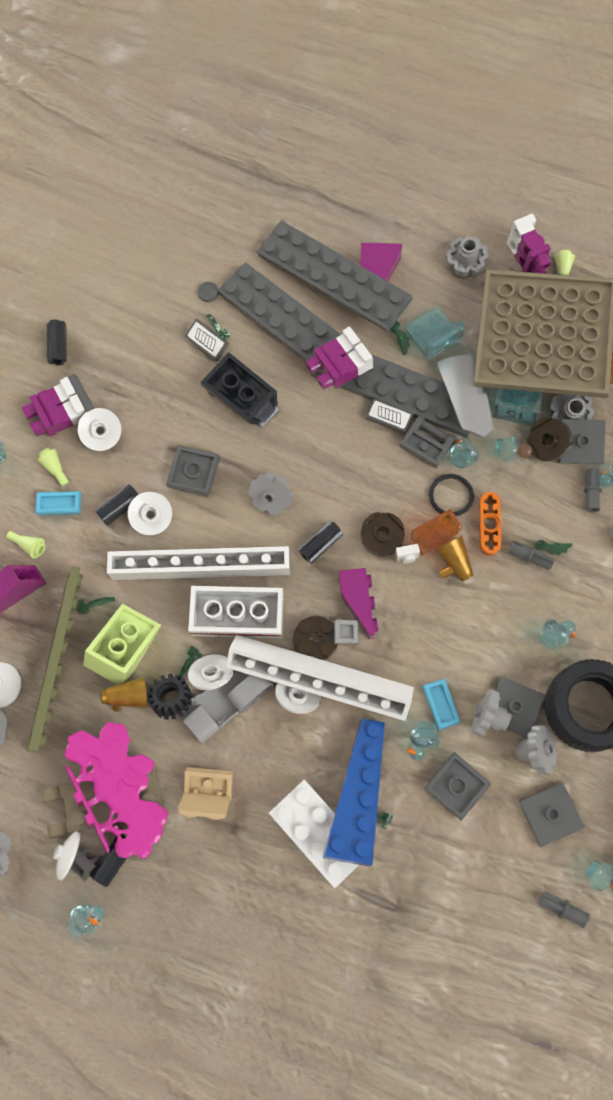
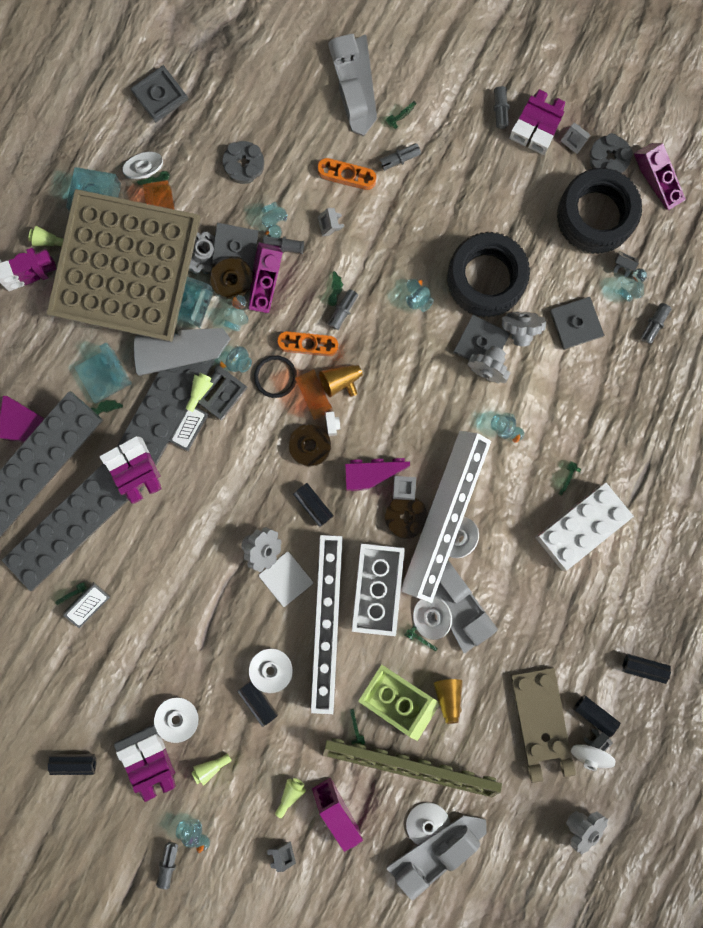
camera: 90 degrees left, 10 degrees up
medium azure tile [36,491,82,516] -> none
dark pink plant [64,722,168,859] -> none
clear light blue animal [67,904,104,938] -> none
black tyre [147,674,193,720] -> none
dark grey plate [166,445,220,497] -> none
tan bracket [177,767,233,820] -> none
dark grey piece [198,282,219,302] -> none
black slope [201,352,280,427] -> none
blue wing [323,718,385,867] -> none
medium azure tile [422,678,461,731] -> none
dark grey plate [424,752,492,821] -> none
light grey plant [446,236,488,277] -> none
none -> yellowish green cone [185,373,213,412]
none -> magenta slope [248,242,283,313]
none -> white sticker [259,552,313,607]
none -> black axle [622,654,671,684]

